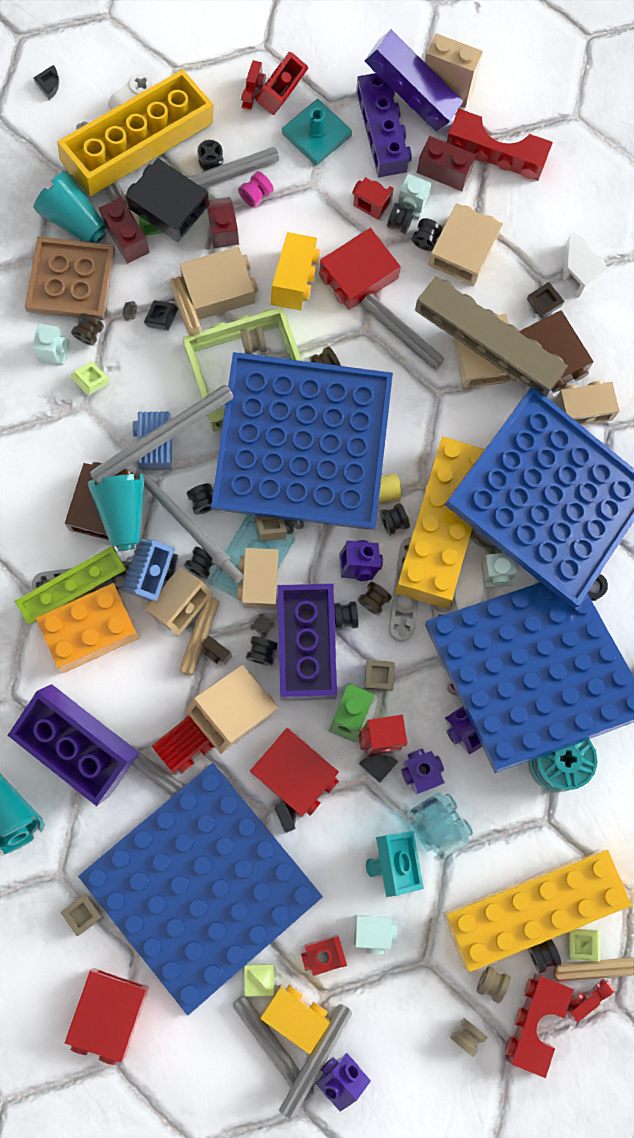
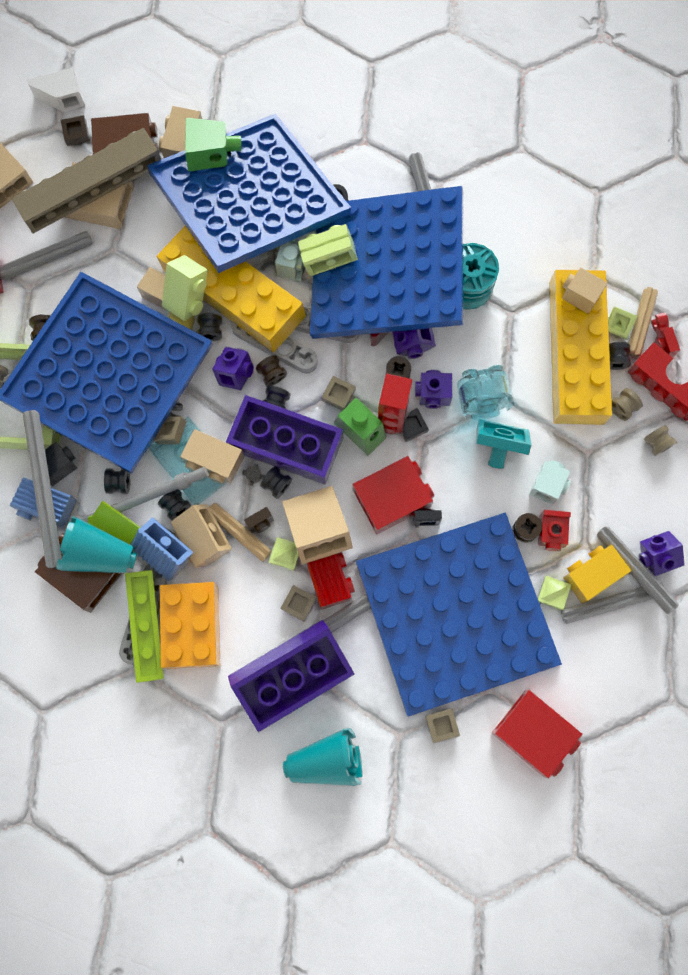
camera: 60 degrees left, 0 degrees up
none -> black brick [45,442,77,487]
none -> lime piece [88,501,141,545]
none -> tan brick [137,267,166,310]
none -> yellowish green brick [162,255,208,321]
none -> torso [185,118,242,171]
none -> yellowish green tile [269,537,299,571]
none -> dark tan plate [280,585,317,622]
none -> yellowish green brick [298,224,358,276]
none -> dark brown wheel [386,356,411,379]
none -> dark brown wheel [512,513,542,543]
none -> tan brick [562,267,608,314]

